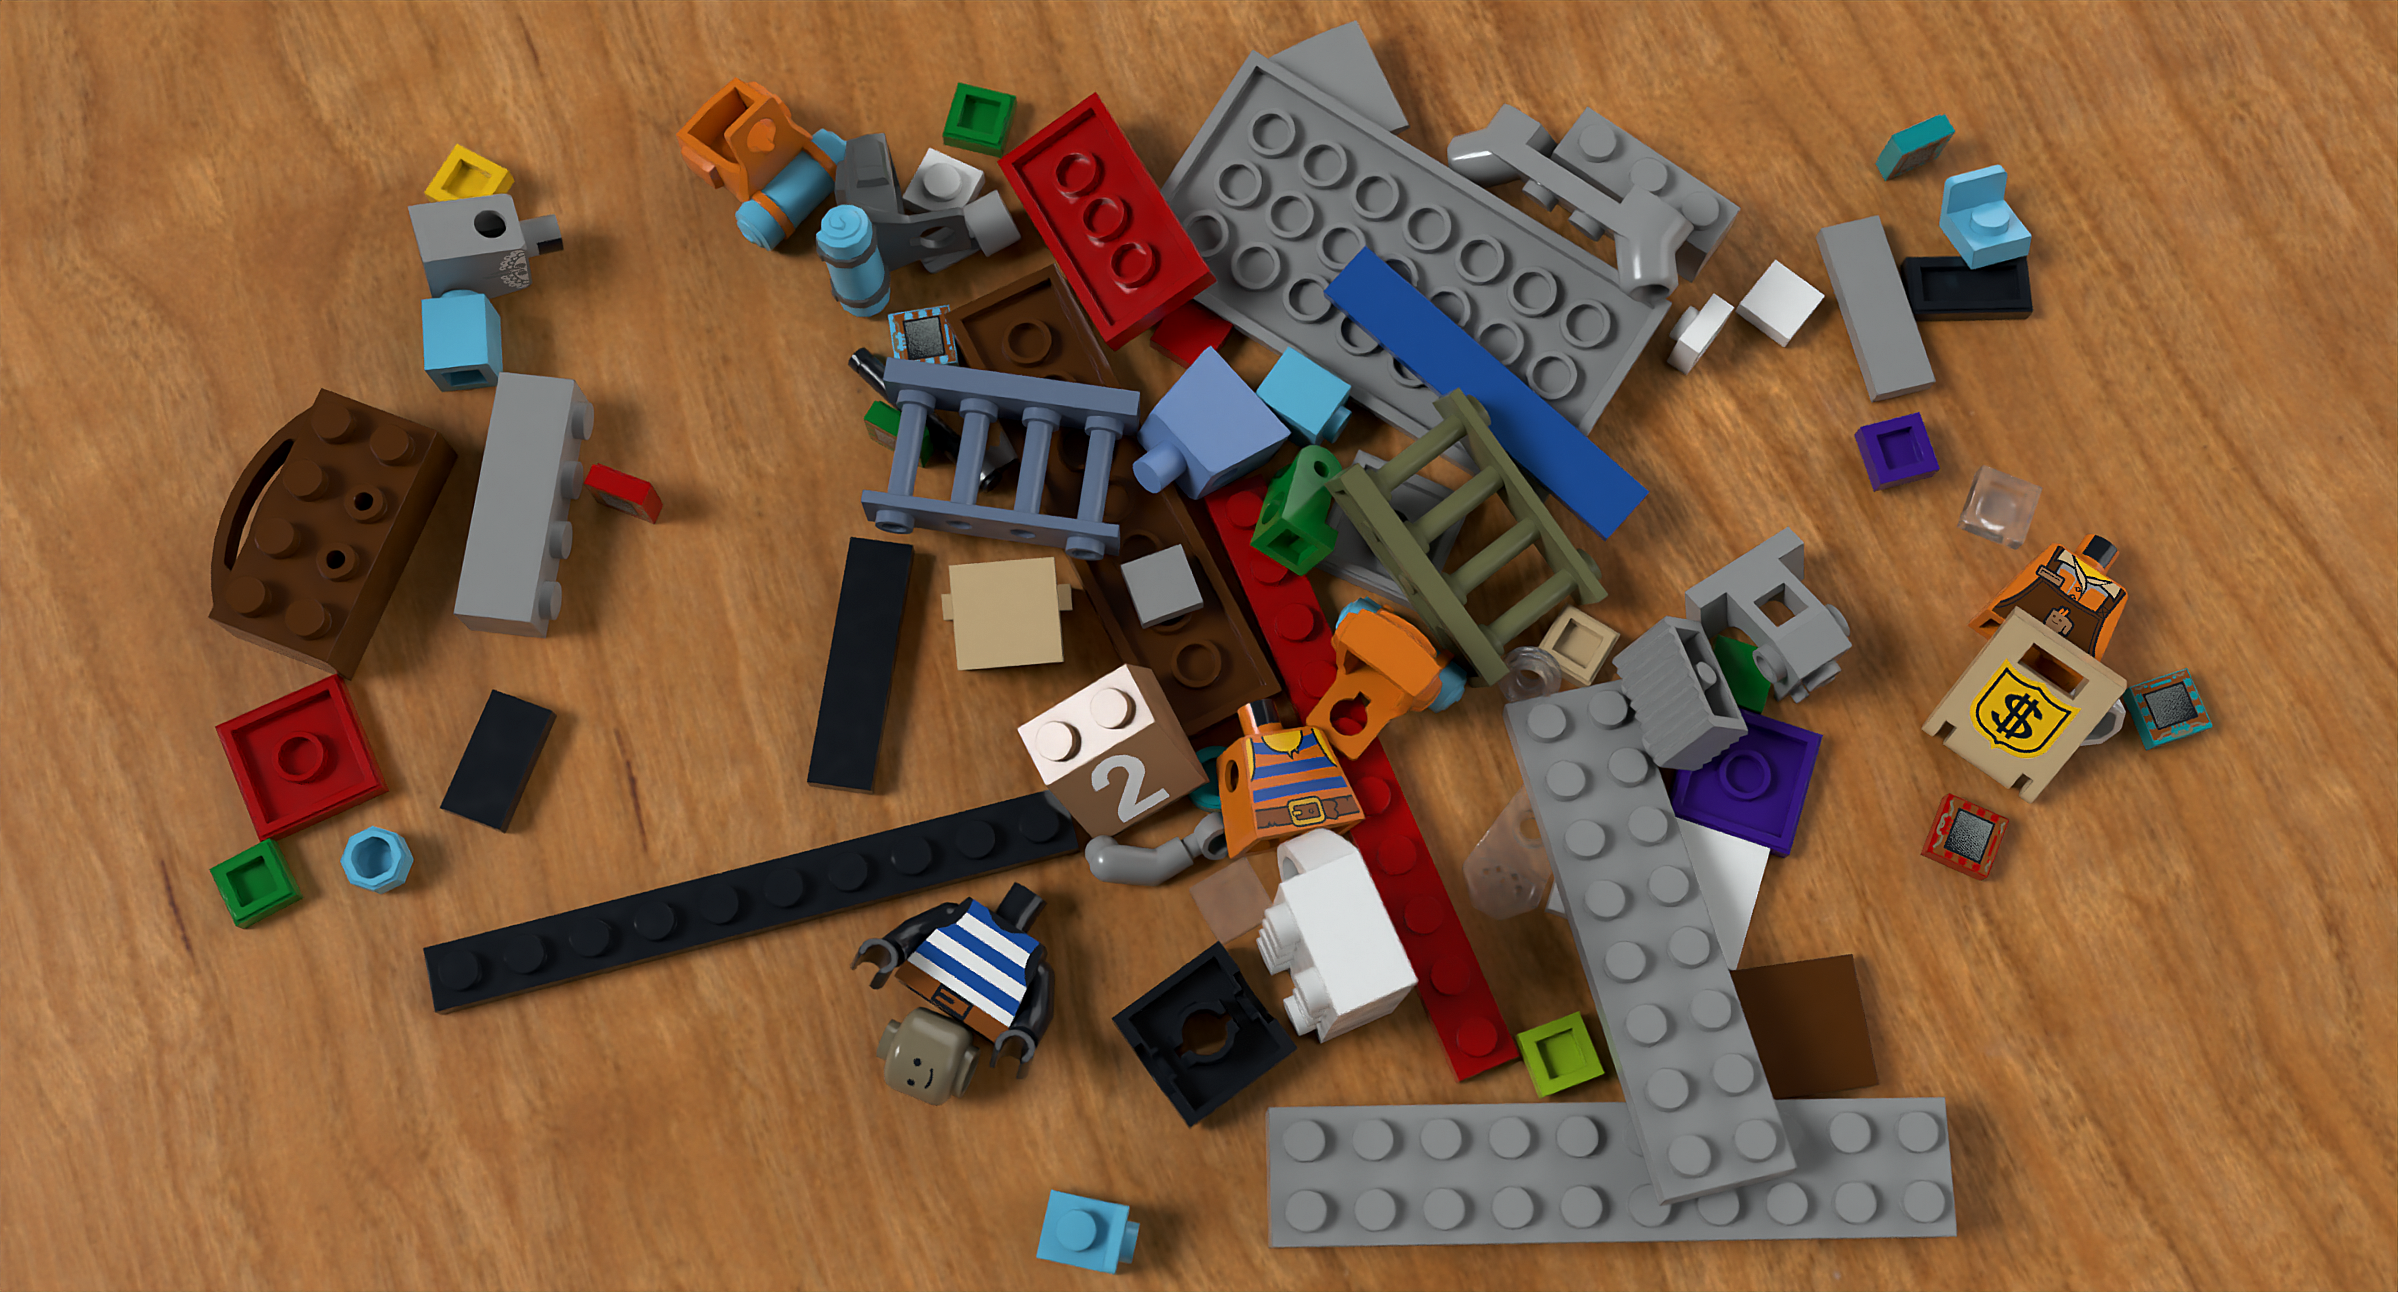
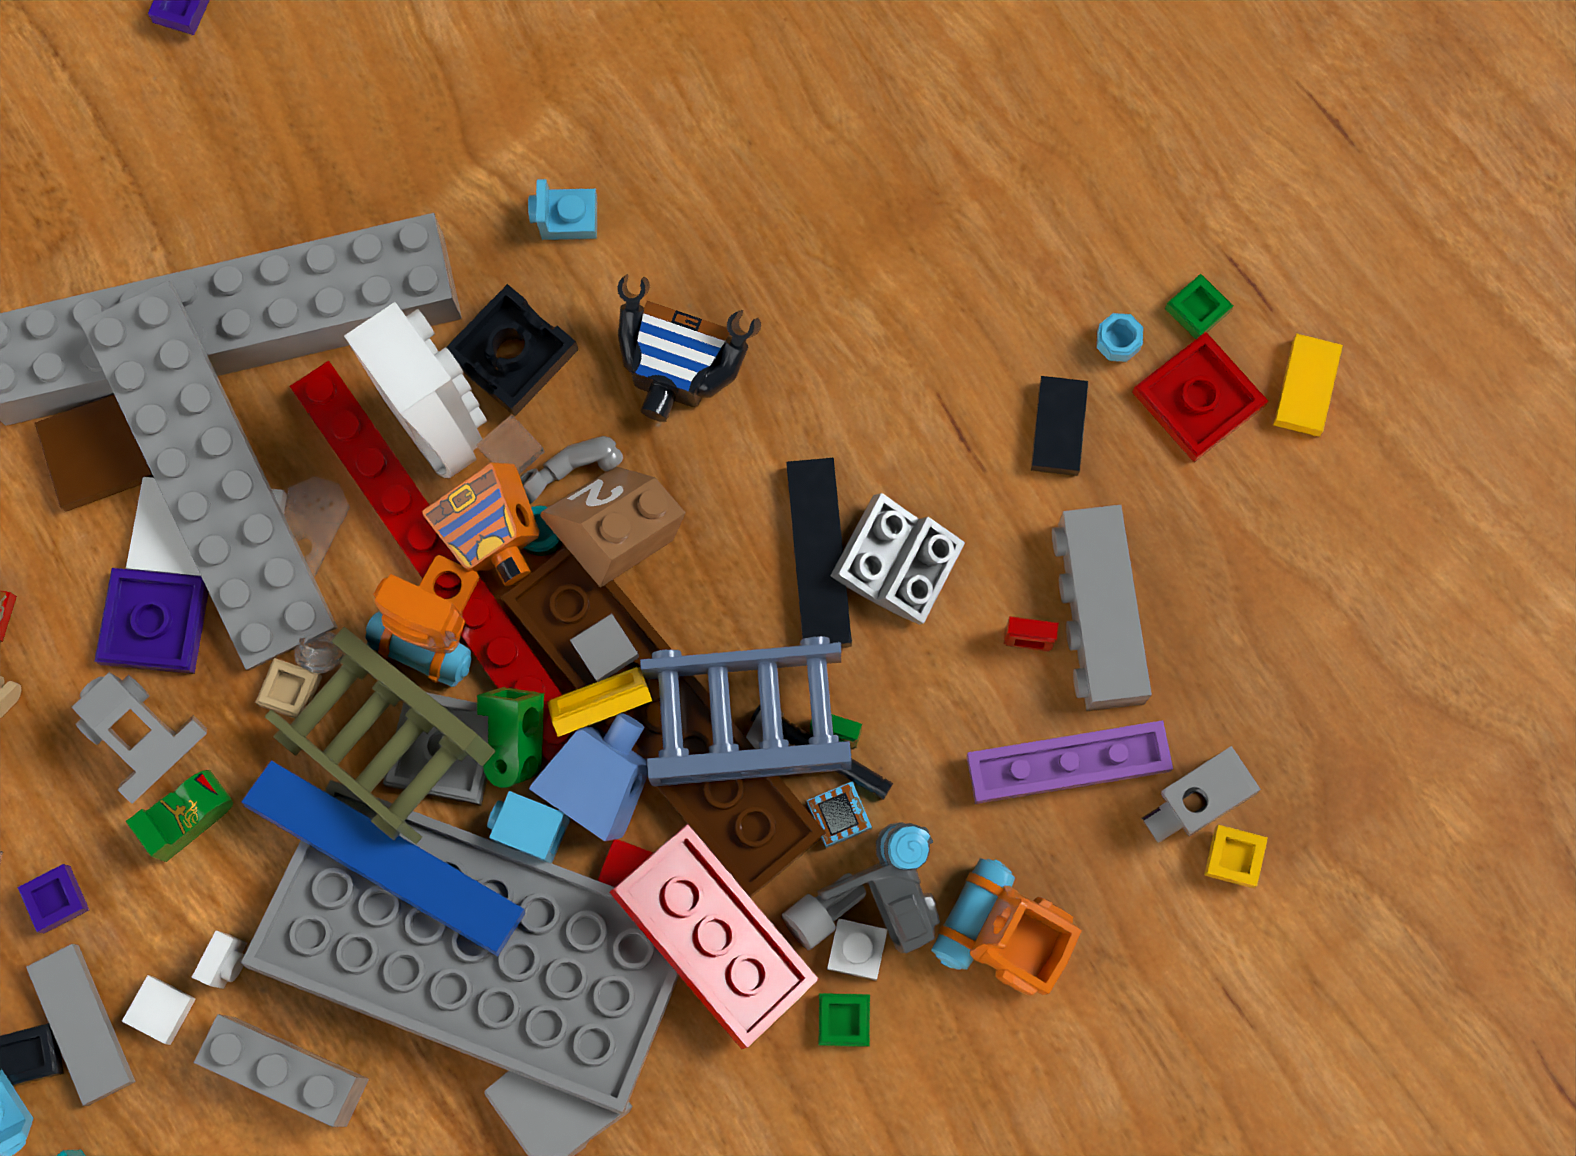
camera: 175 degrees right, 0 degrees up
reddish brown piece [208,388,458,681] -> none
medium azure brick [421,289,503,392] -> none
black plate [423,790,1080,1015] -> none
dark tan head [876,1007,981,1106] -> none
tan plate [941,557,1073,671] -> none
light grey plate [1447,103,1694,303] -> none
lime plate [1515,1011,1605,1099] -> none
light grey brick [1612,616,1748,771] -> none
green tile [1711,634,1771,715] -> none
none -> green leg [126,770,234,862]
none -> yellow tile [547,667,652,737]
none -> light grey slope [831,493,965,625]
none -> medium lavender plate [966,720,1173,804]
none -> yellow tile [1273,333,1343,437]

